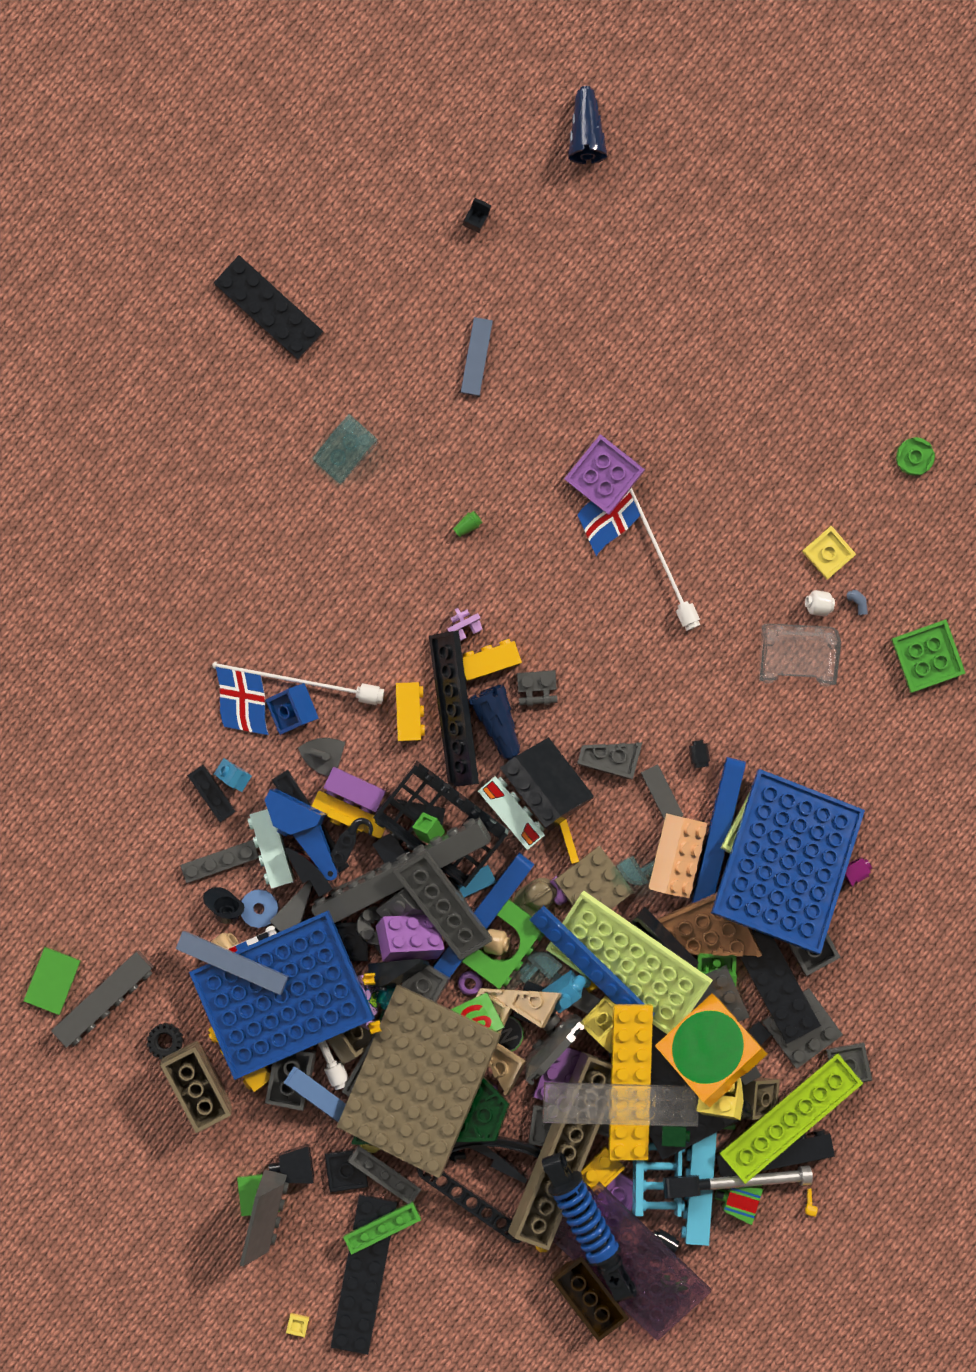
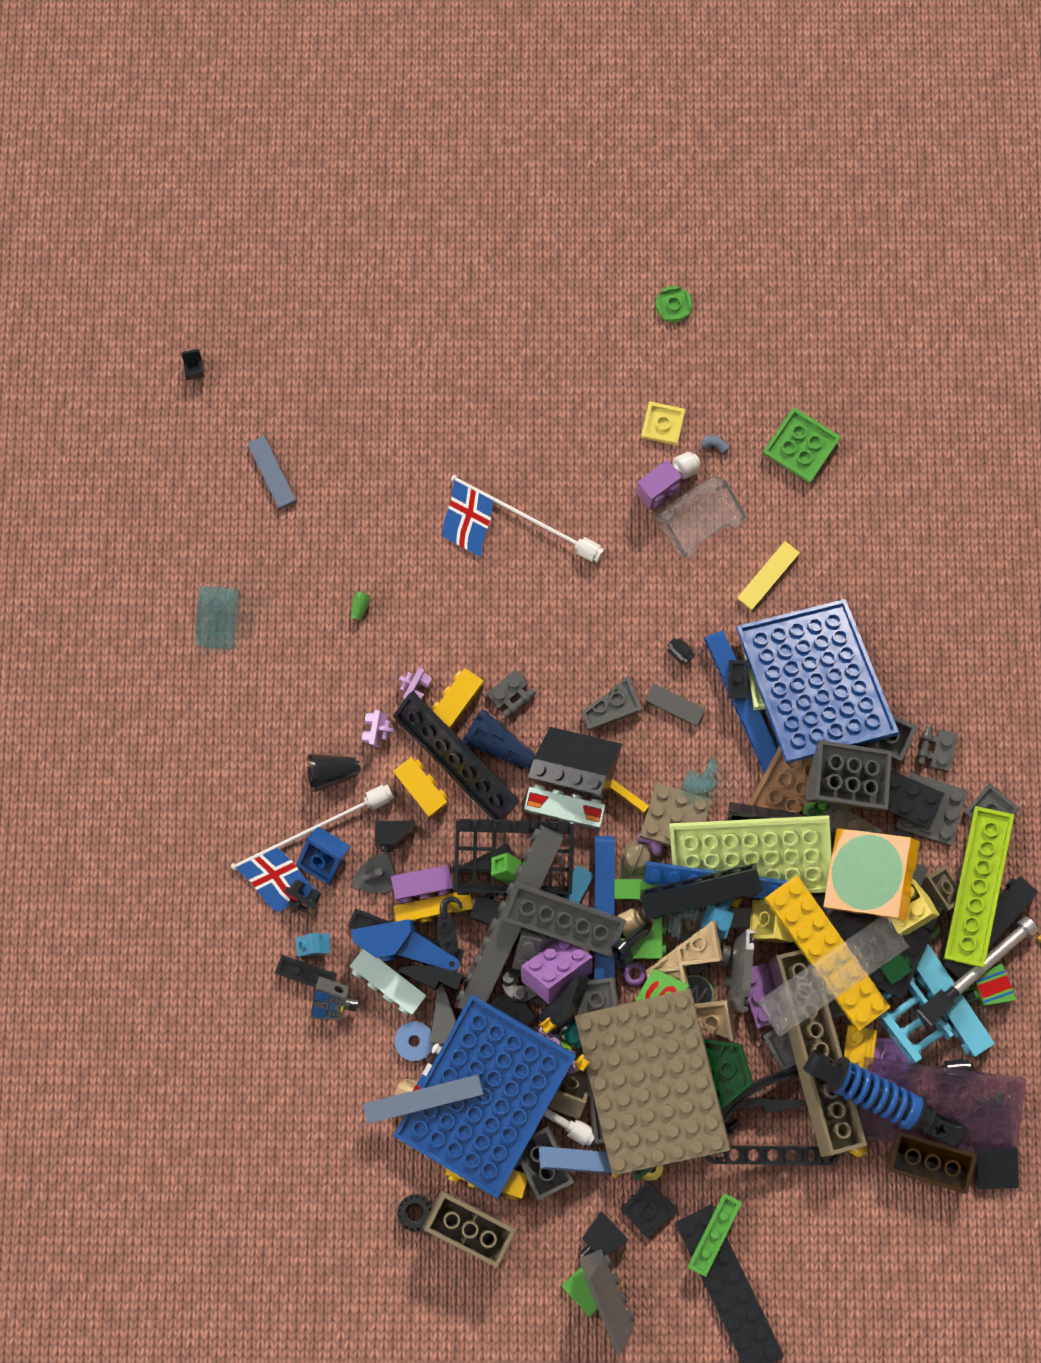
camera: 30 degrees left, 10 degrees down
bright green tile [24,947,81,1015] -> none
dark grey brick [51,950,154,1048] -> none
dark grey plate [180,840,259,883] -> none
black piece [203,887,245,925] -> none
black plate [214,255,324,361] -> none
dark grey plate [347,1145,421,1203] -> none
medium lavender plate [564,434,645,515] -> none
dark blue cone [568,86,607,164] -> none
light nougat brick [648,813,707,898] -> none
magenta window [845,857,872,886] -> none
none -> black hips [284,879,322,914]
none -> black cone [307,754,361,792]
none -> torso [310,977,358,1020]
none -> lavender hips [362,710,395,748]
none -> black slope [375,821,417,852]
none -> black piece [611,925,649,968]
none -> medium lavender brick [636,459,682,510]
none -> black brick [640,863,763,919]
none -> black plate [727,660,748,700]
none -> light yellow tile [737,541,800,611]
none -> dark grey slope [805,740,892,812]
none -> dark grey plate [917,726,958,772]
none -> black tile [976,1147,1019,1189]

